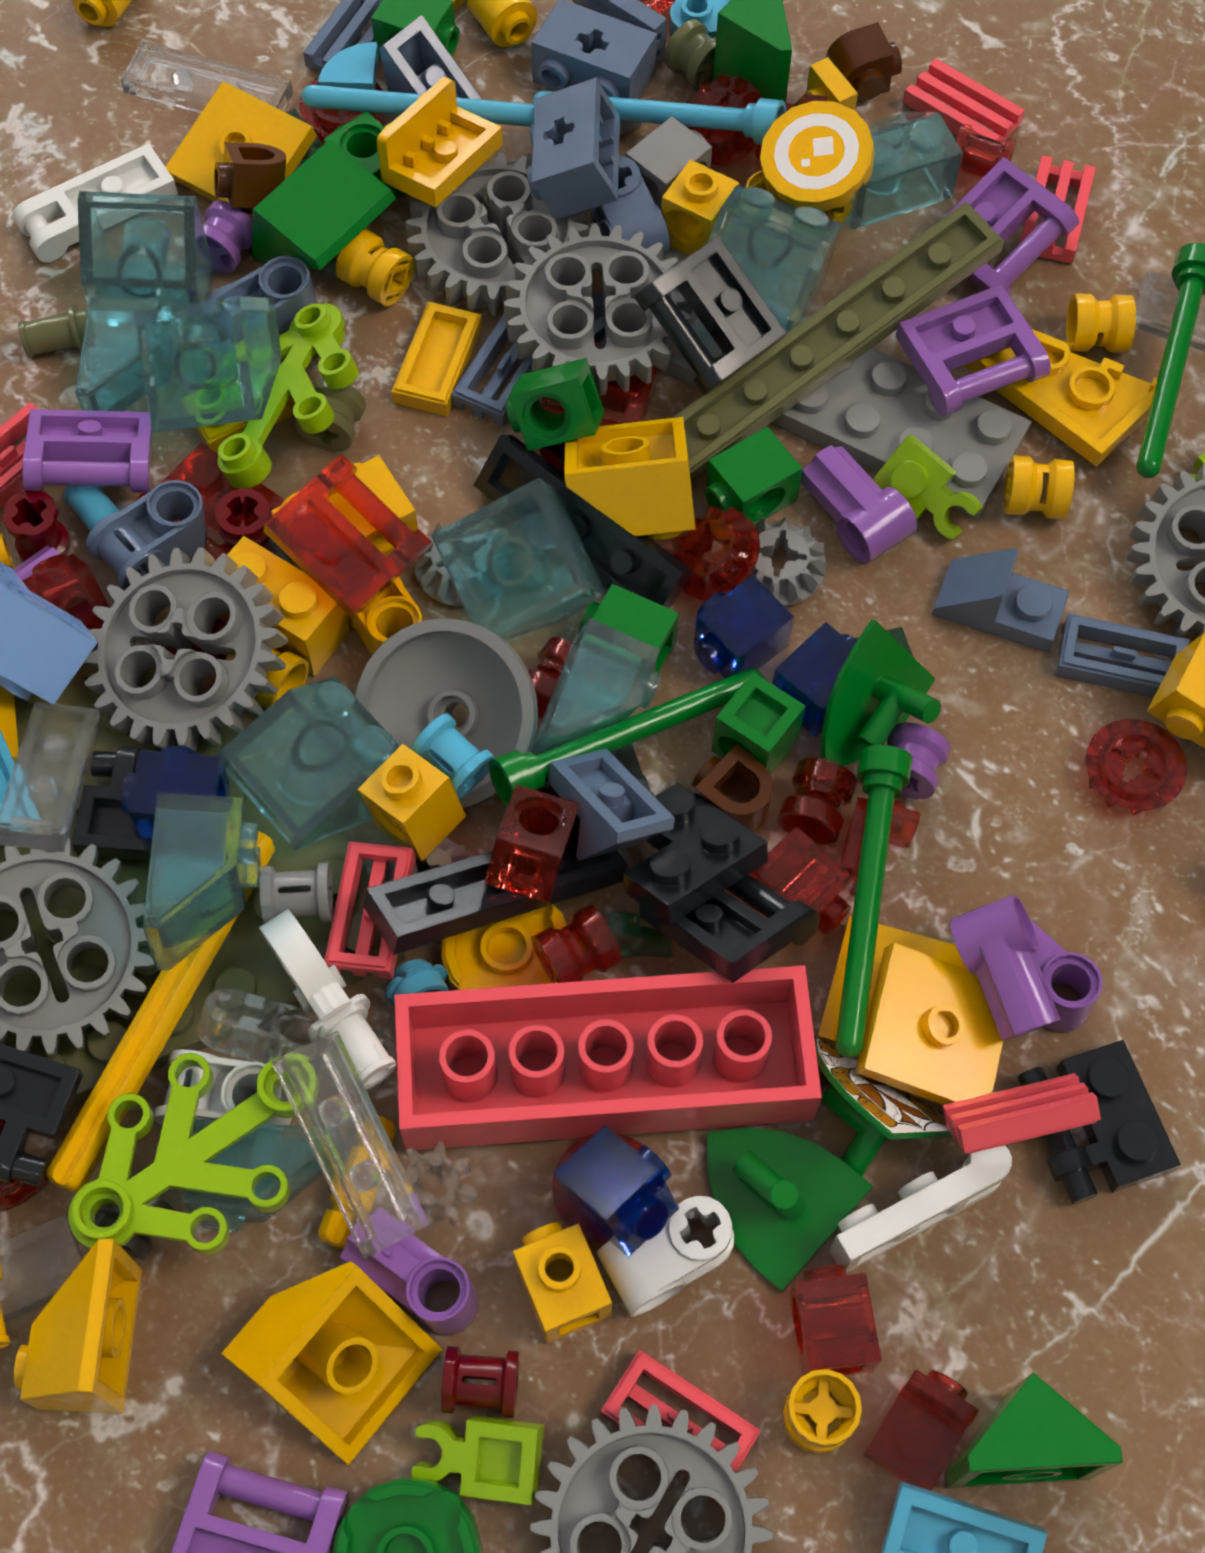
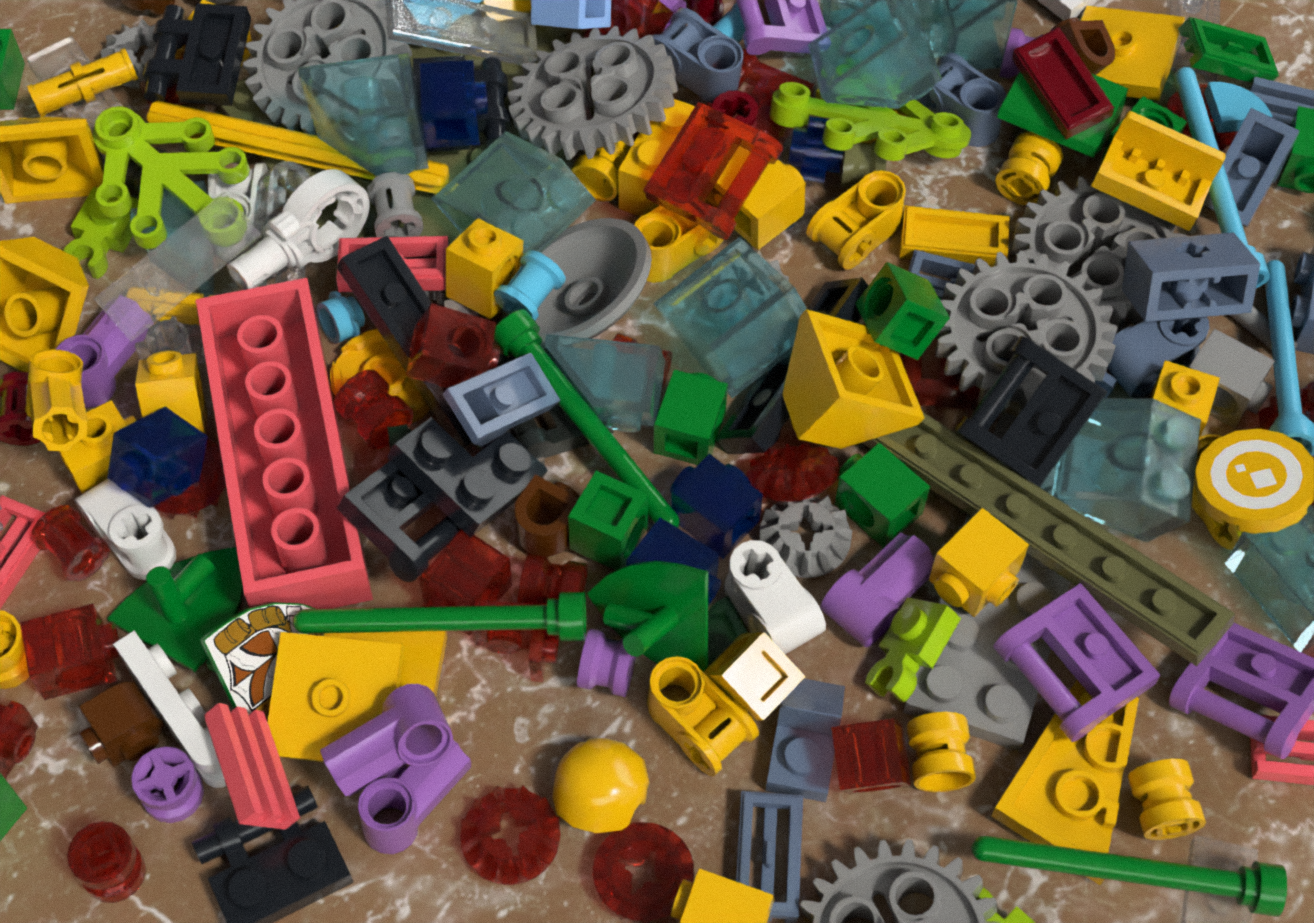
camera: 80 degrees right, 5 degrees down
none -> yellow piece [25,349,87,451]
none -> clear red bush [31,505,110,582]
none -> lime plate [63,187,139,279]
none -> clear red wheel [67,821,146,903]
none -> reddish brown plate [79,682,164,767]
none -> medium lavender wheel [131,746,204,823]
none -> yellow brick [135,351,208,445]
none -> clear red gear [460,785,561,885]
none -> yellow hair [552,738,650,833]
none -> yellow piece [647,656,759,777]
none -> brick [704,632,805,720]
none -> white piece [724,540,826,655]
none -> clear blue gear [788,116,844,184]
none -> yellow piece [806,170,906,270]
none -> clear red brick [831,718,911,794]
none -> yellow brick [929,508,1029,617]
none -> dark red tile [1012,27,1114,140]
none -> green tile [1178,17,1279,83]

